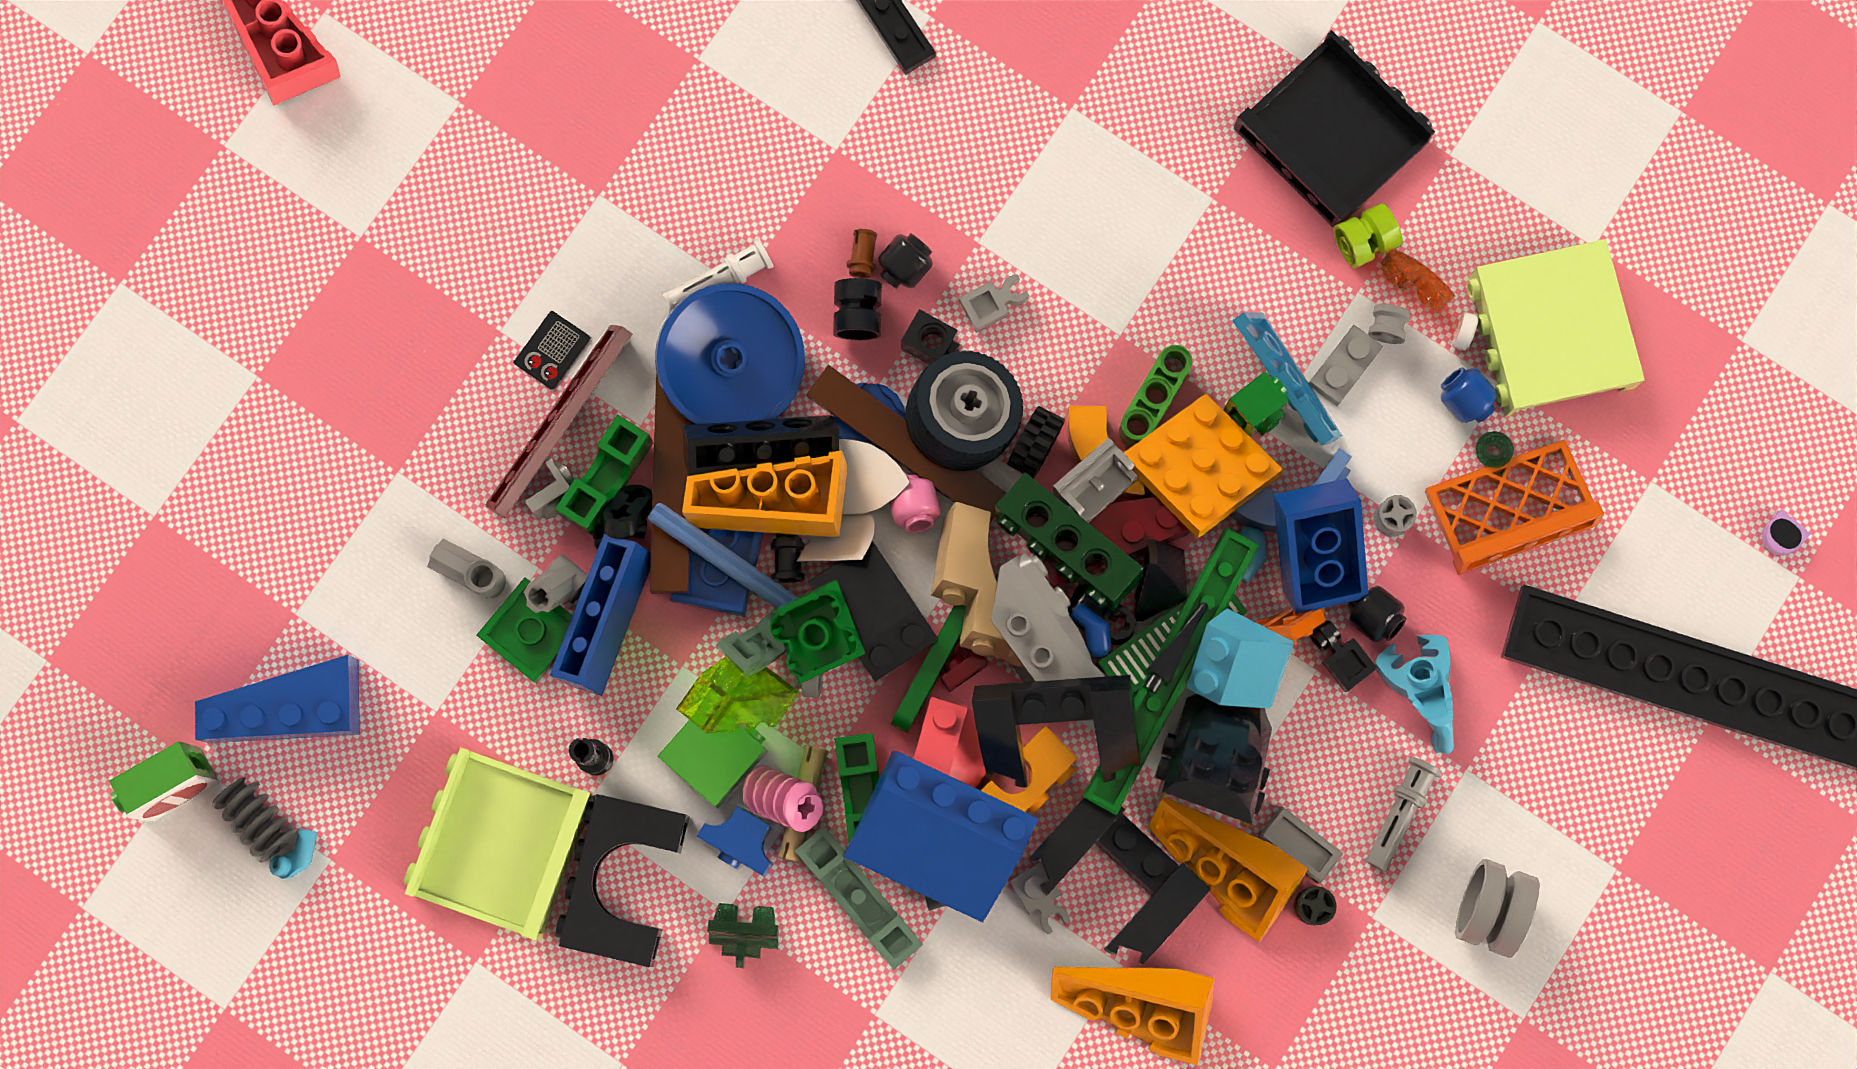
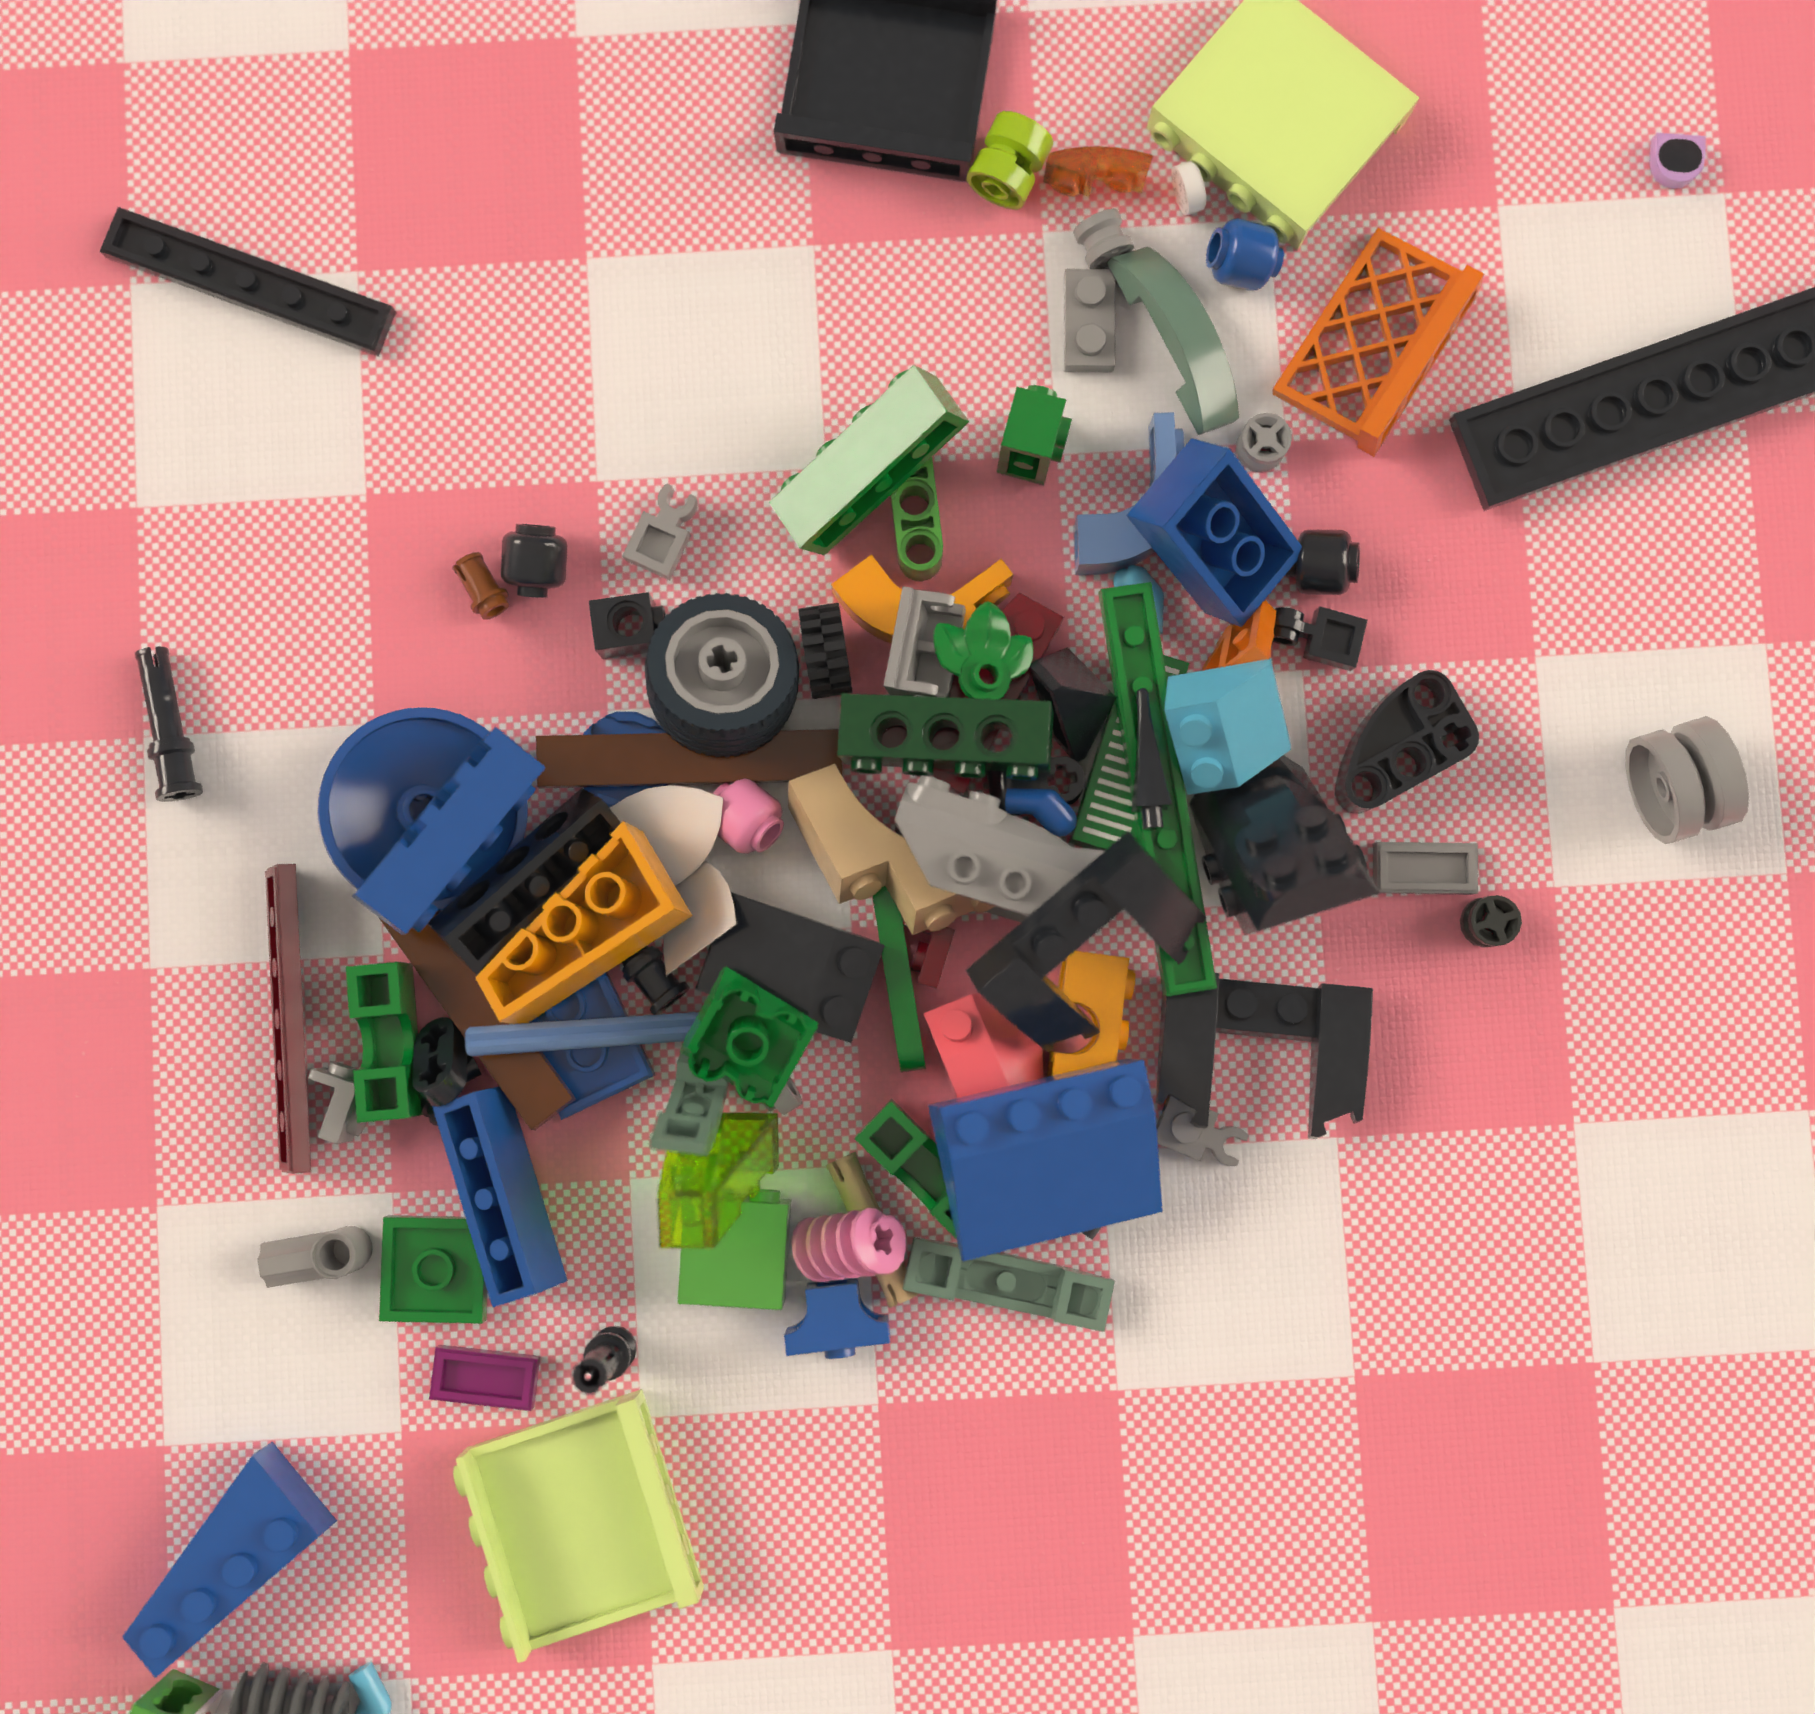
camera: 35 degrees left, 5 degrees up
black sticker [513,311,591,390] -> none
light grey piece [523,554,588,613] -> none
black arch [555,794,690,967] -> none
white pin [663,238,774,310] -> none
clear green hips [707,903,779,969] -> none
black wheel [833,278,882,341] -> none
light orange wedge [1050,967,1215,1065] -> none
light orange plate [1124,393,1283,538] -> none
light orange wedge [1148,797,1308,942] -> none
dark azure wing [1232,312,1342,445] -> none
light grey pin [1364,756,1442,872] -> none
medium azure animal [1375,634,1455,754] -> none
clear green plate [1475,431,1514,468] -> none
none -> black pin [135,646,203,802]
none -> blue wedge [352,727,546,935]
none -> magenta tile [429,1345,541,1411]
none -> brick [769,365,969,556]
none -> green plate [933,601,1033,699]
none -> sand green slope [1107,246,1239,435]
none -> black beam [1334,670,1479,814]

